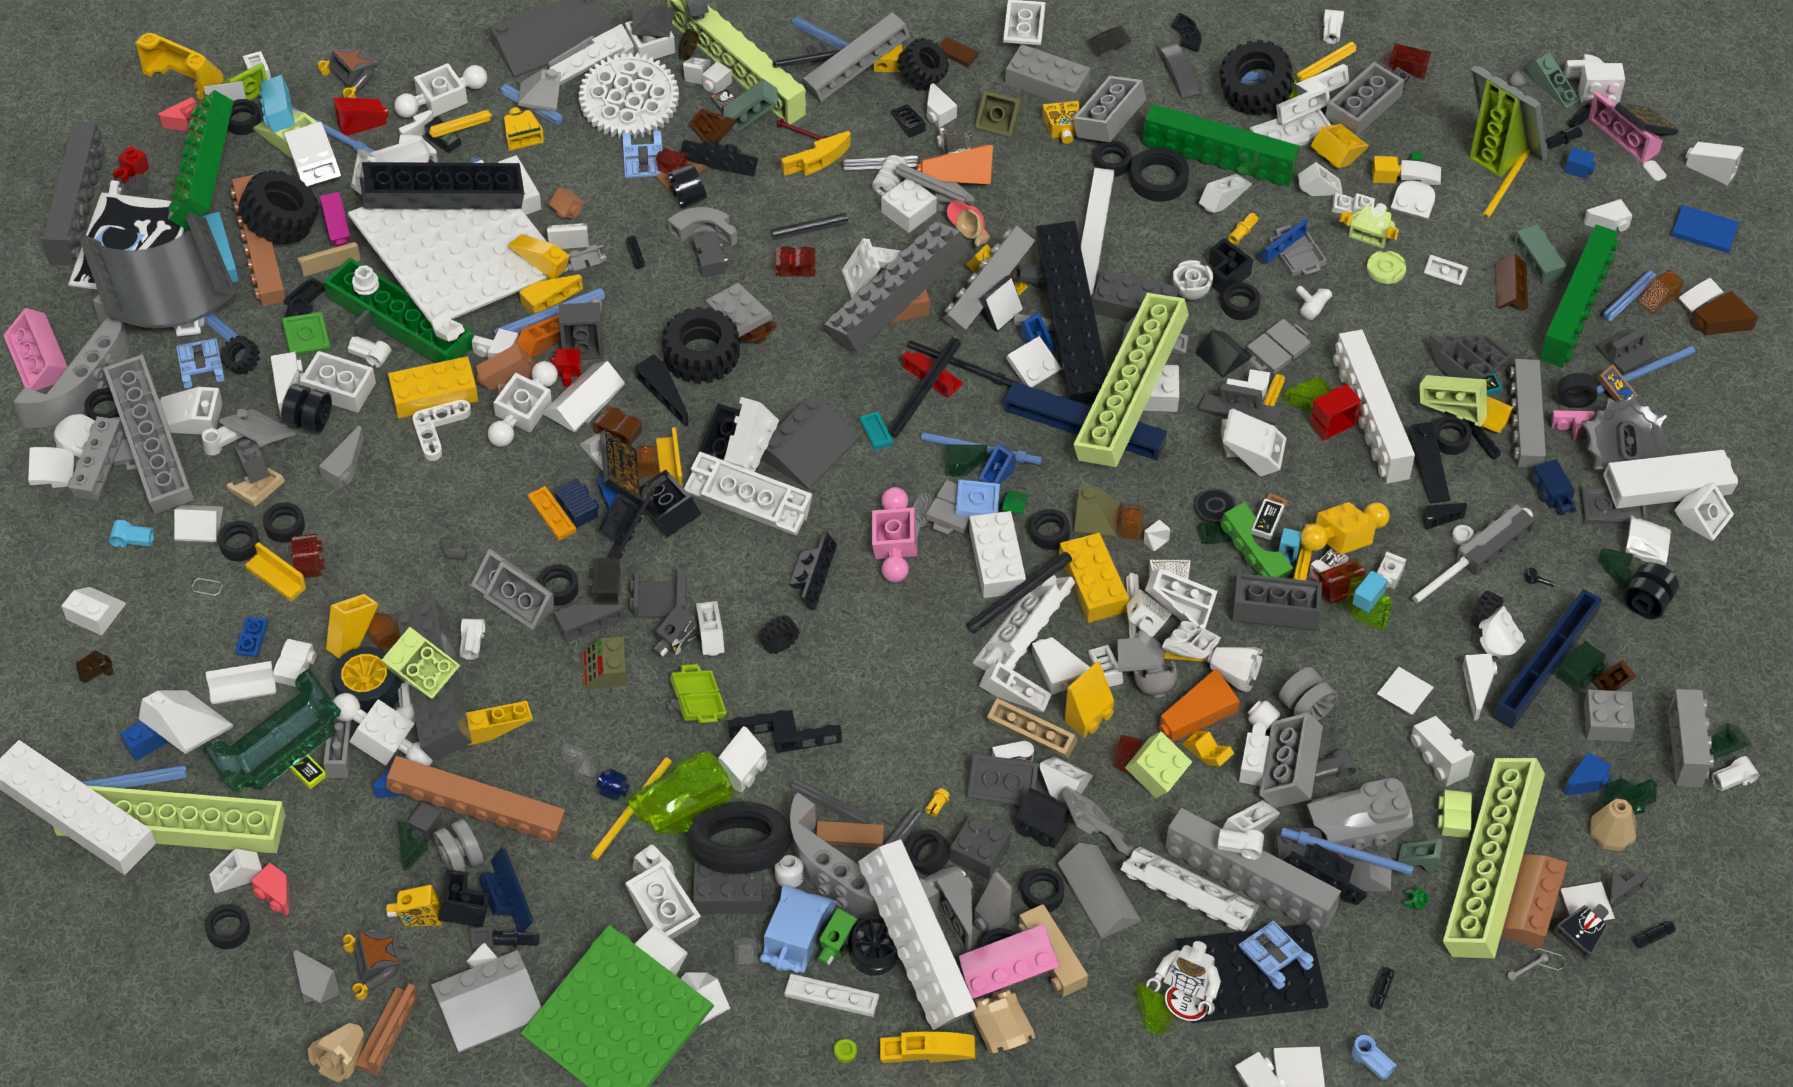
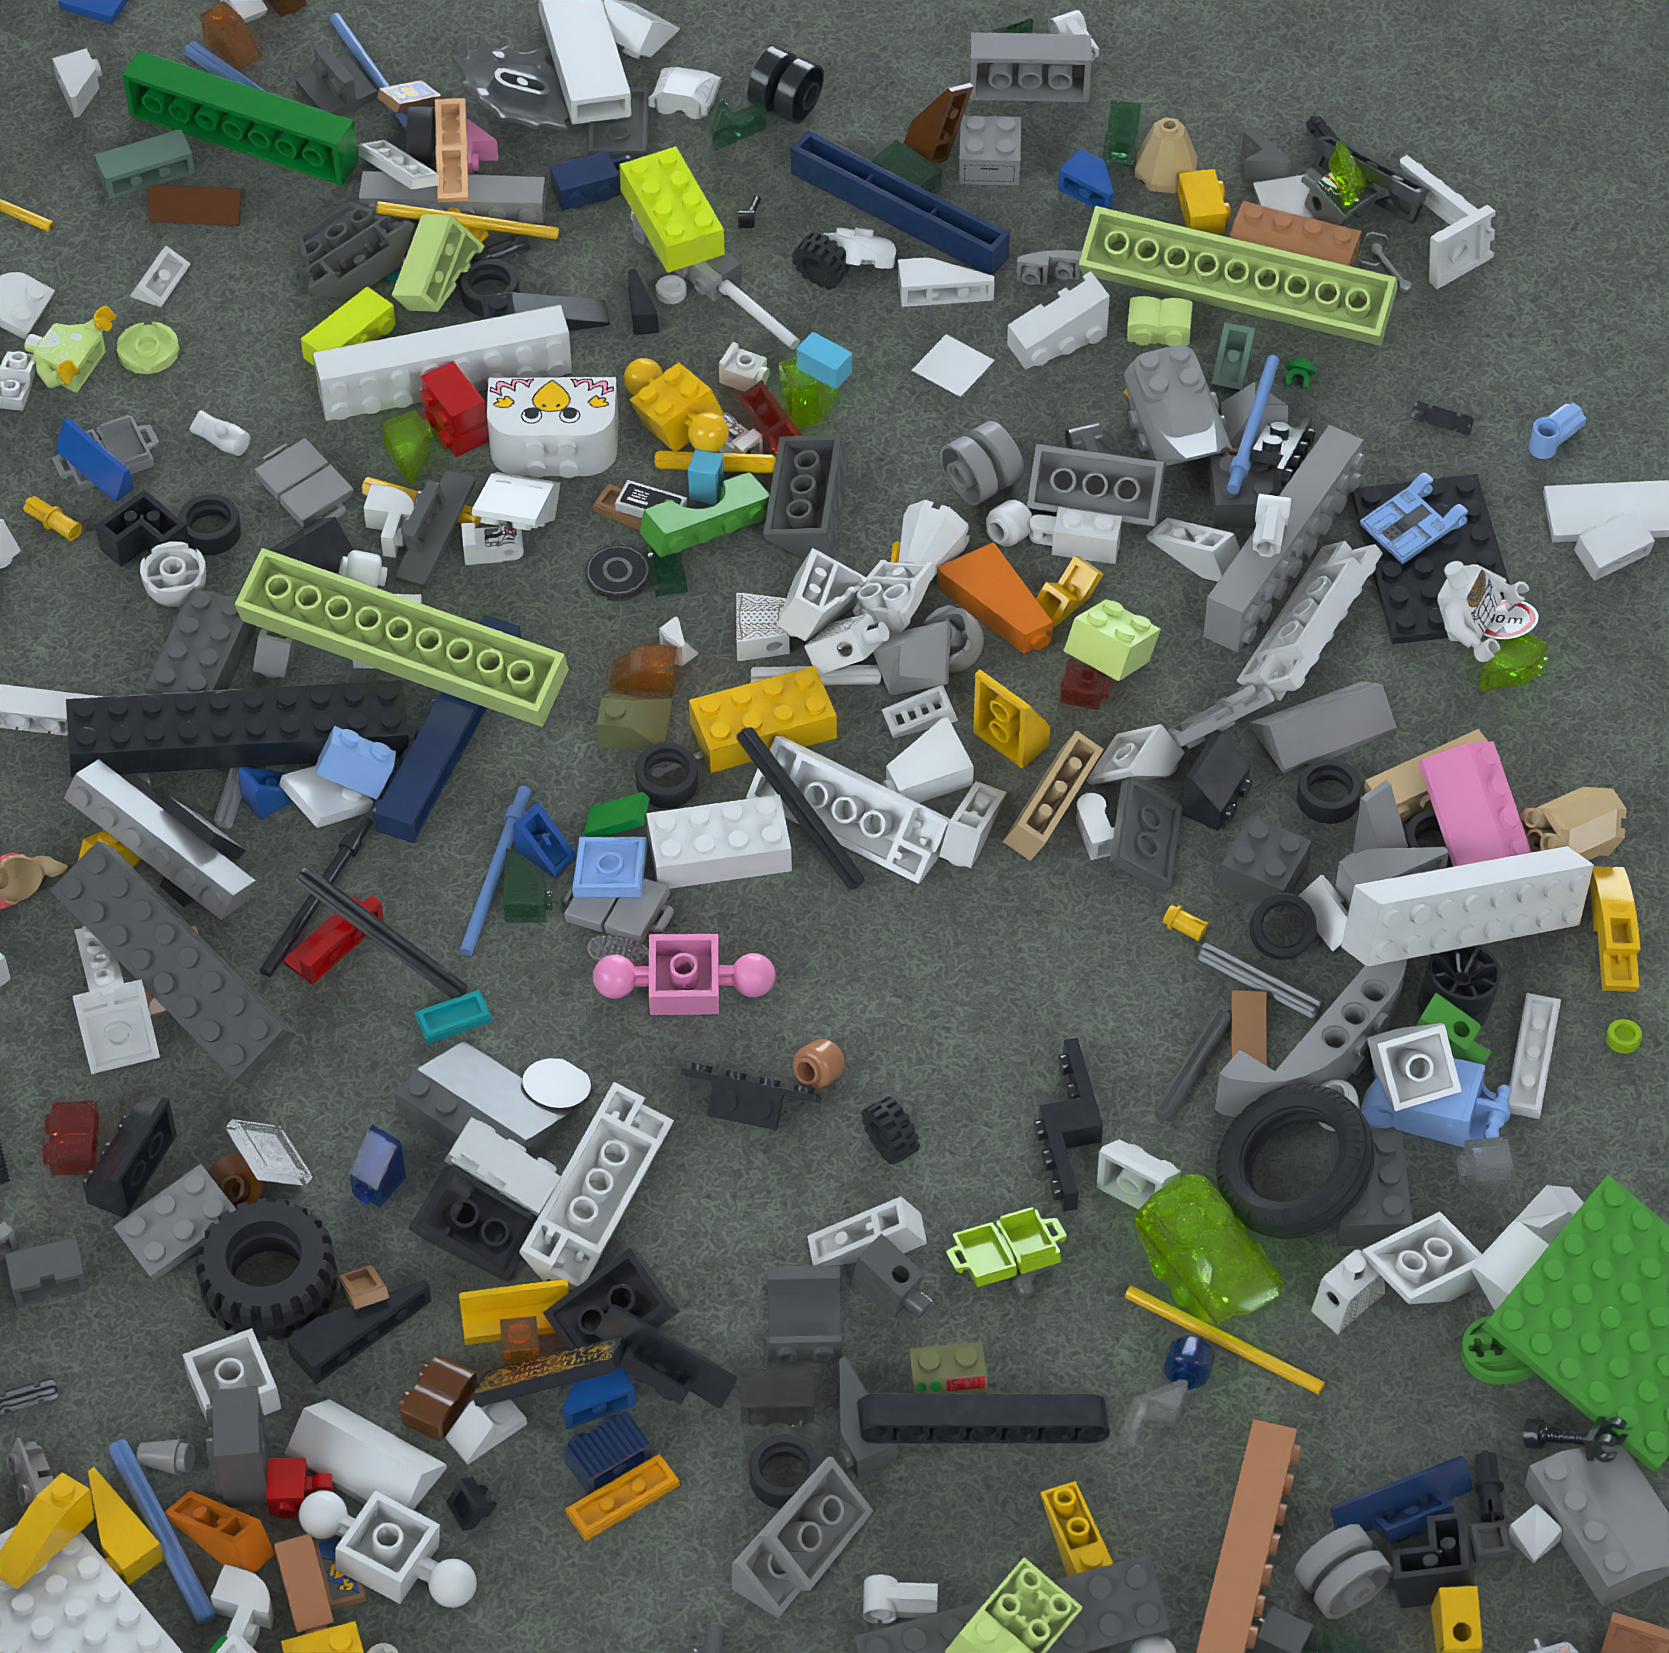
camera: 90 degrees left, 0 degrees up
none -> black slope [83,1097,177,1218]
none -> white brick [182,1328,281,1430]
none -> clear tile [225,1119,313,1186]
none -> neon yellow brick [301,287,396,366]
none -> light blue brick [315,726,396,800]
none -> medium nougat tile [338,1265,389,1310]
none -> white head [339,550,387,588]
none -> clear blue slope [349,1124,406,1207]
none -> white tile [358,140,439,190]
none -> yellow piece [376,201,559,240]
none -> light nougat slope [435,98,469,203]
none -> black tile [446,1476,497,1531]
none -> white brick [487,377,618,478]
none -> white sticker [523,1058,591,1108]
none -> neon yellow brick [619,147,725,273]
none -> nougat head [793,1039,845,1089]
none -> black beam [857,1394,1110,1443]
none -> light grey slope [1016,250,1082,285]
none -> yellow brick [1177,169,1231,234]
none -> black fence [1311,135,1429,224]
none -> clear neon green slope [1328,141,1369,207]
none -> white slope [1367,1023,1462,1111]
none -> white bracket [1400,155,1496,289]
none -> black bar [1523,1416,1629,1463]

